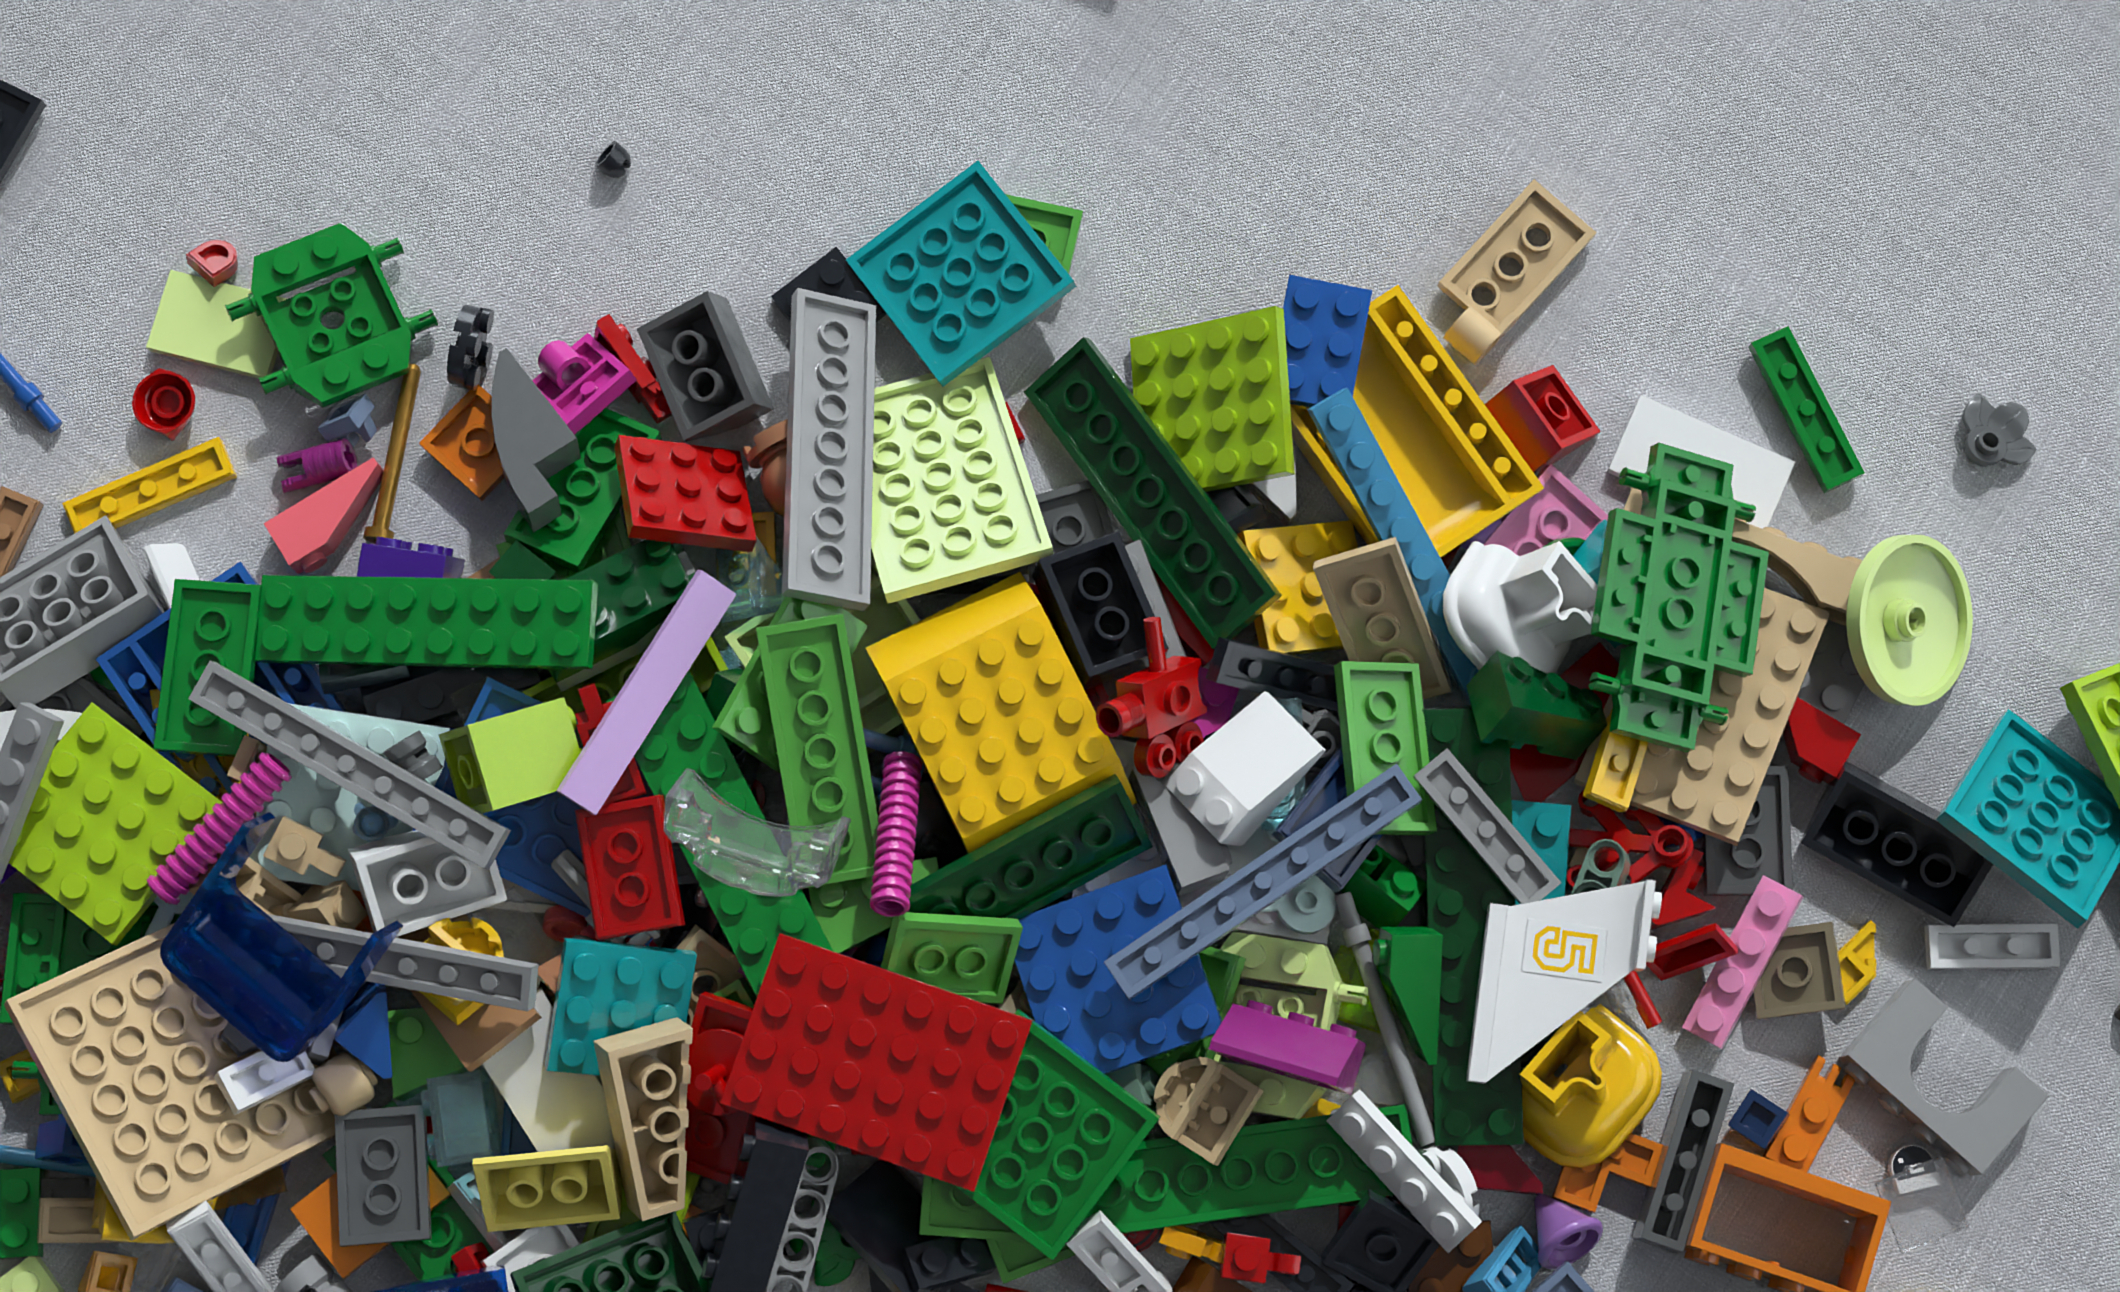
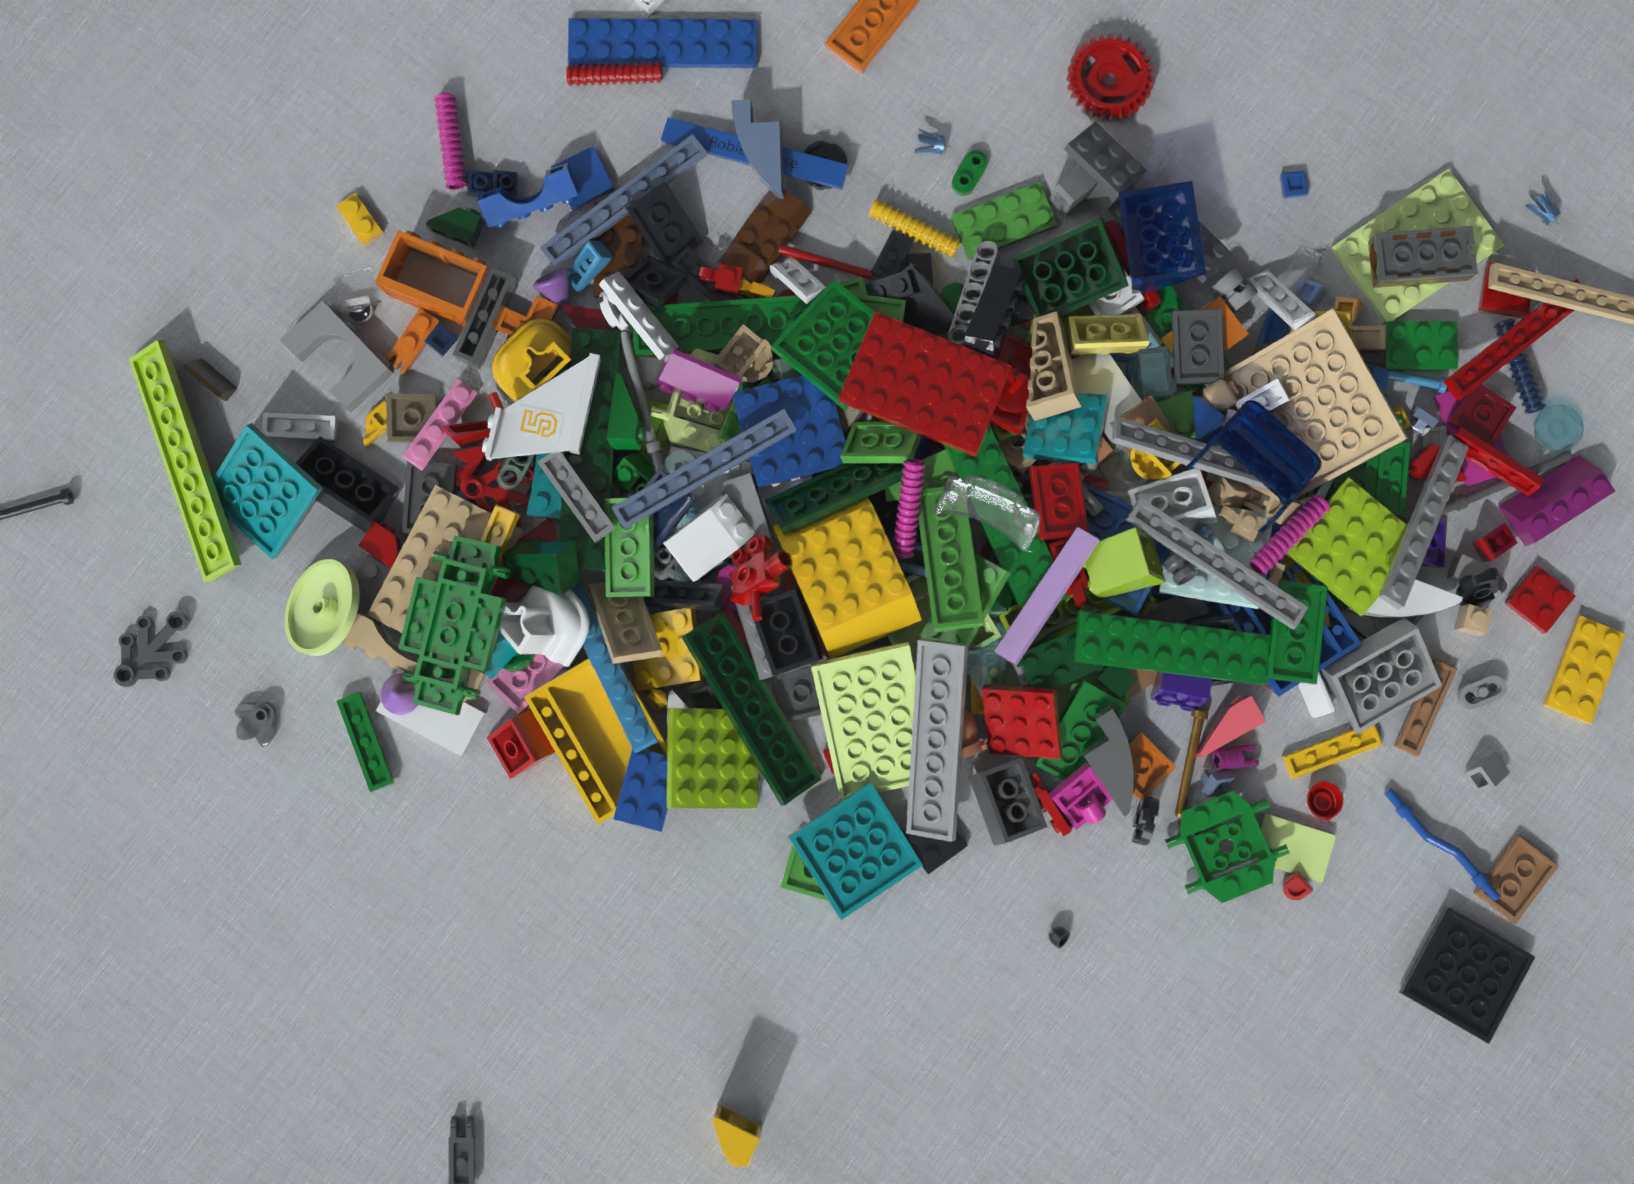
camera: 175 degrees left, 5 degrees up
tan hinge [1437,179,1597,365] -> none
none -> medium lavender hat [380,673,418,715]
none -> yellow plate [645,689,668,711]

